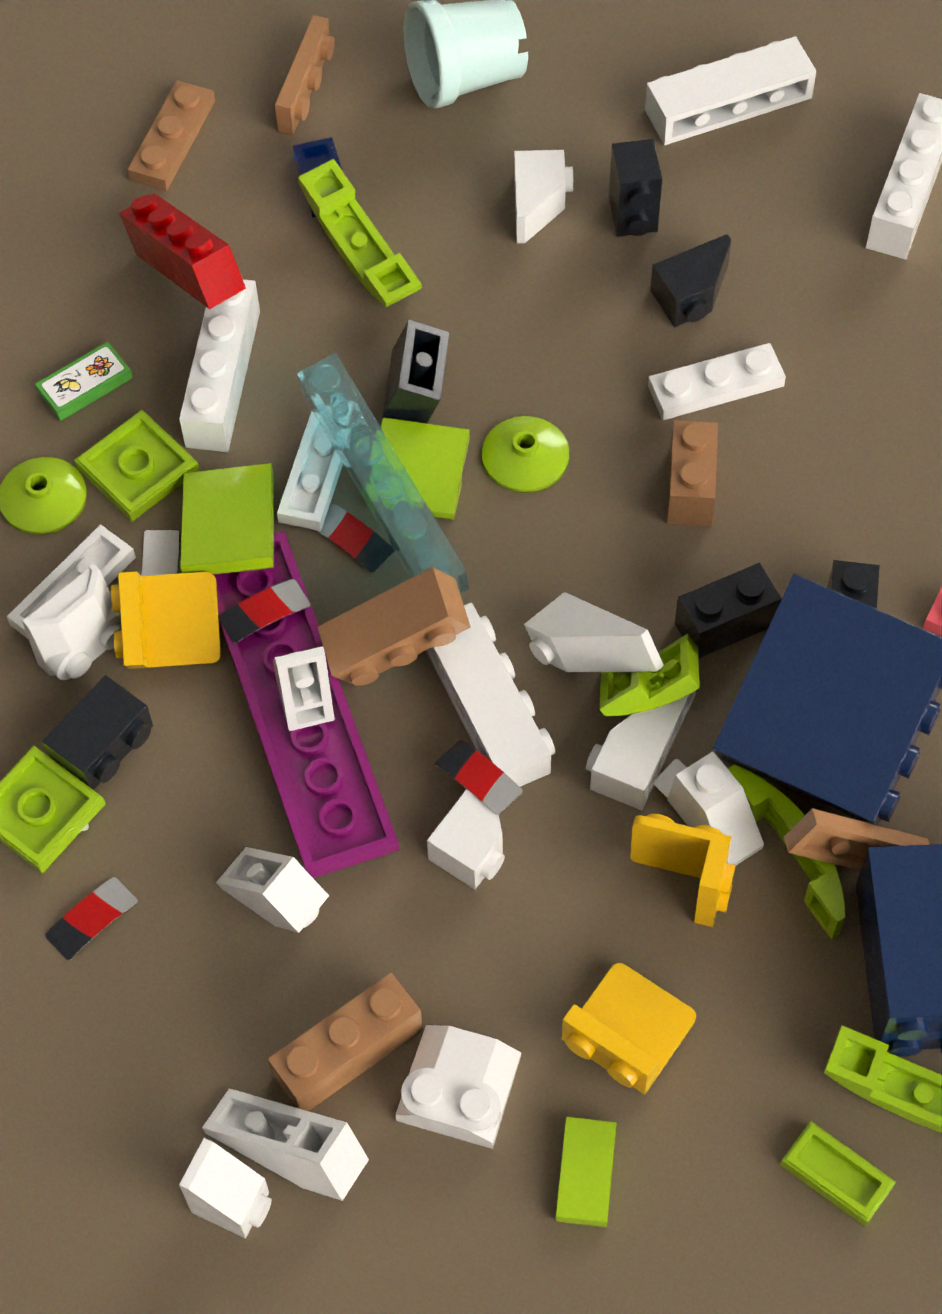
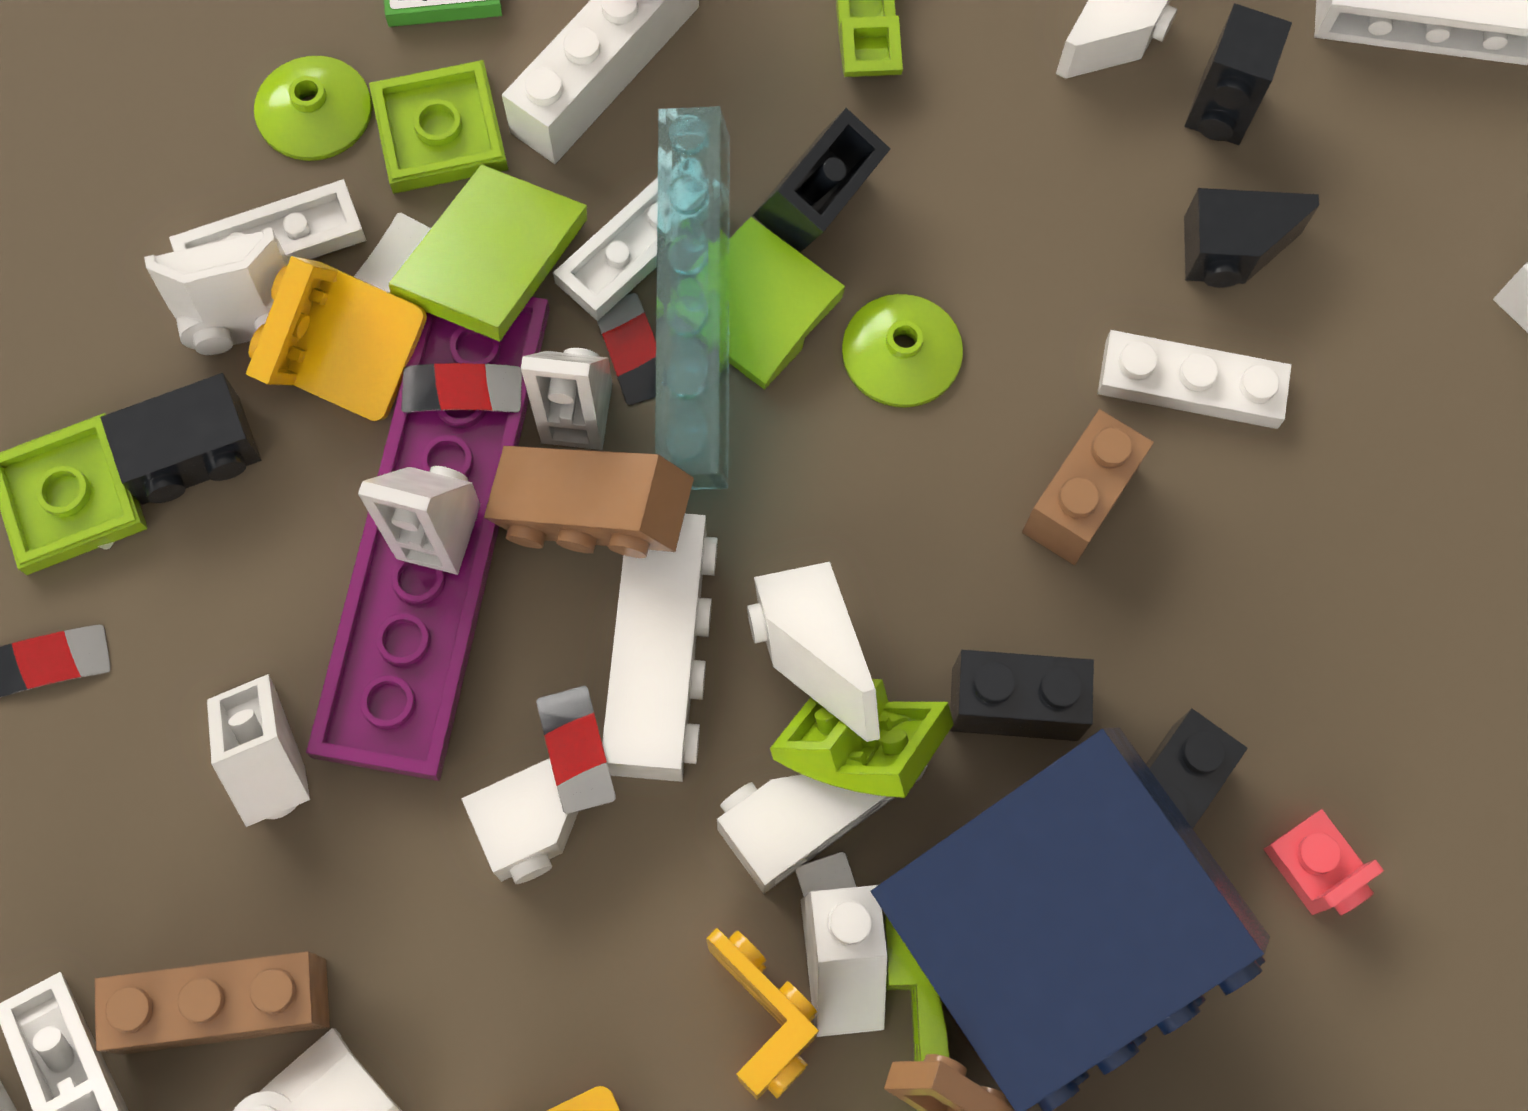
camera: 25 degrees right, 10 degrees up
none -> white slope [521,348,613,450]

